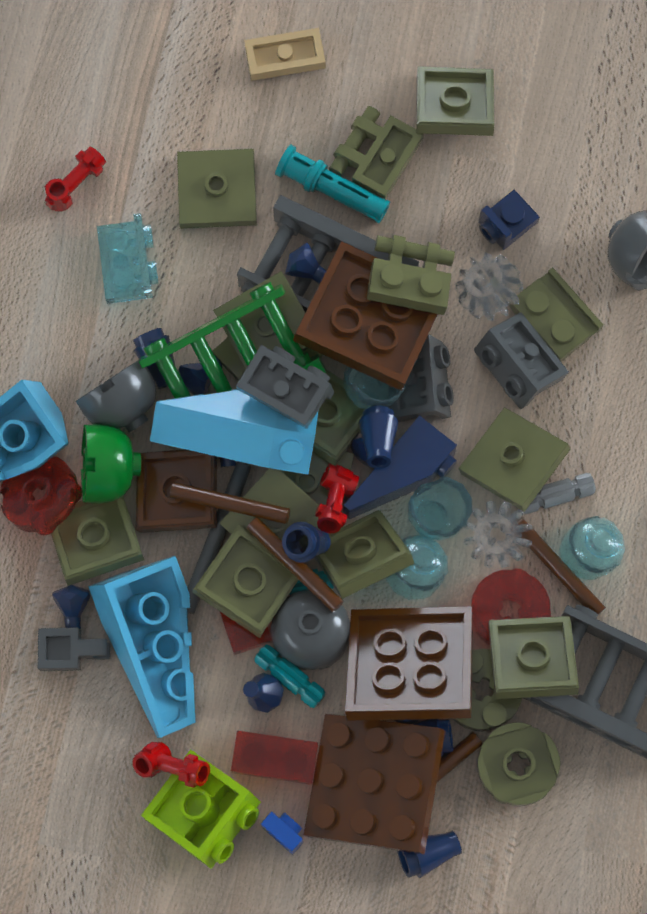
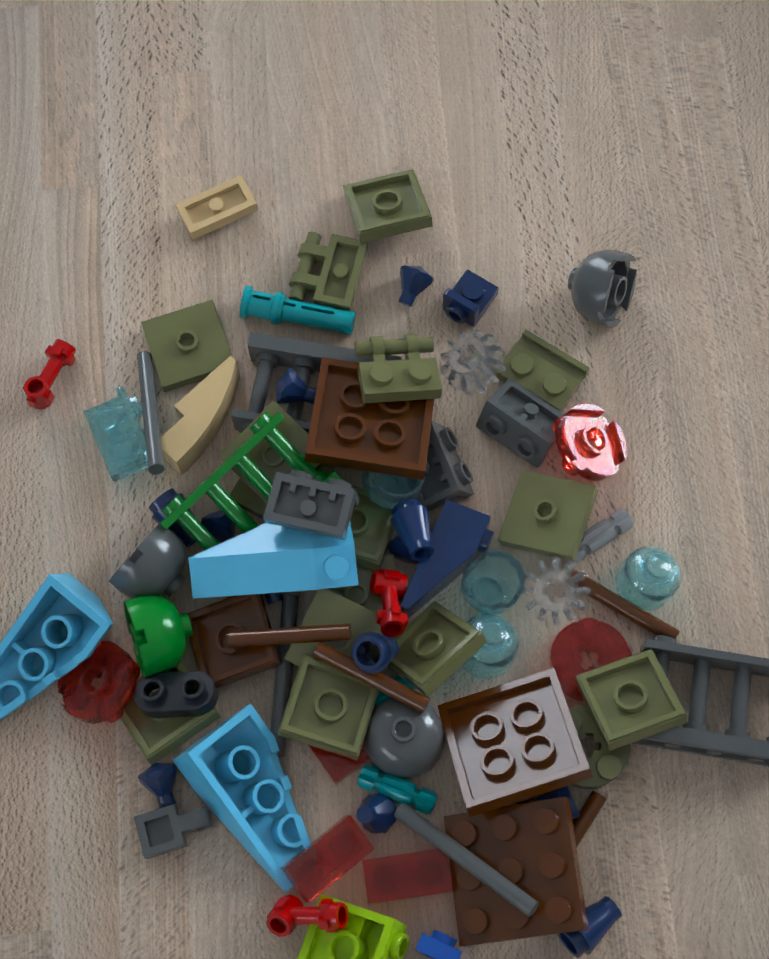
camera: 15 degrees left, 5 degrees down
olive plate [477,722,560,806] -> none
none -> black plate [134,671,219,718]
none -> dark grey bar [137,351,164,475]
none -> tan slope [161,356,240,476]
none -> clear red plate [281,815,375,903]
none -> dark grey bar [394,803,539,917]
none -> dark blue rock [398,265,434,307]
none -> clear red plate [553,403,627,481]

